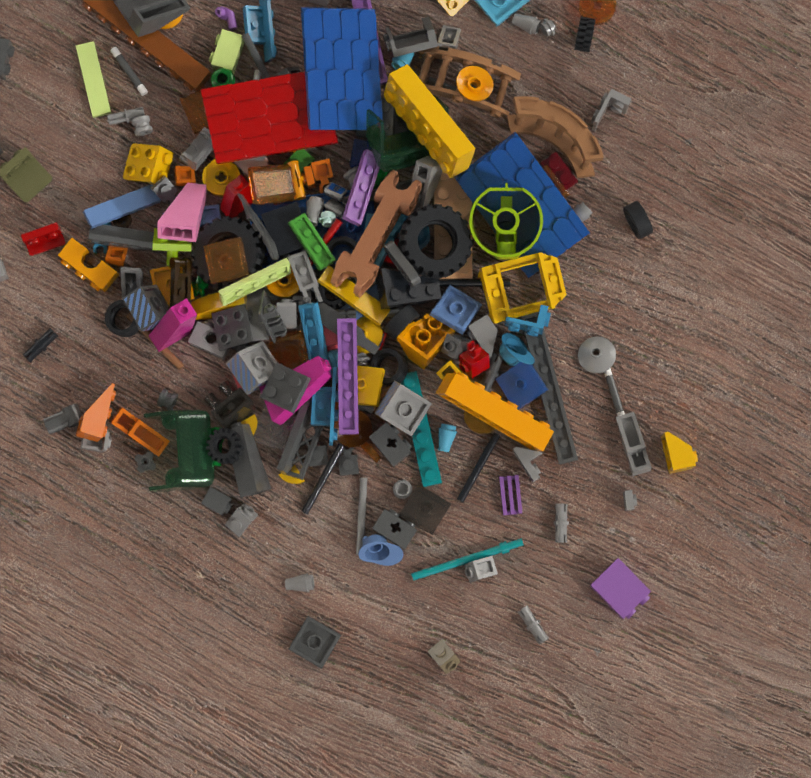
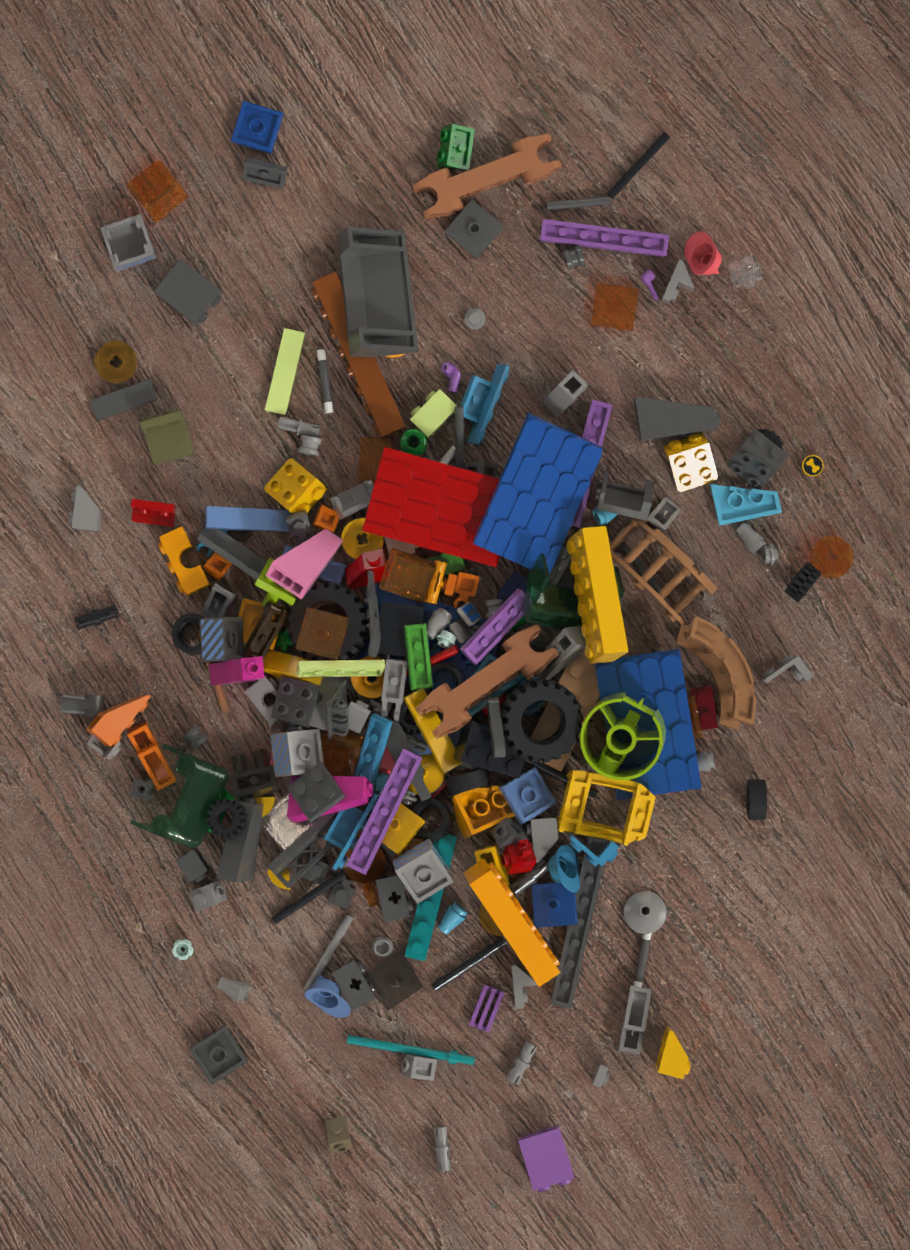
camera: 20 degrees right, 5 degrees up
light orange dish [456,66,494,101] -> none
none -> light aqua plate [172,939,193,960]

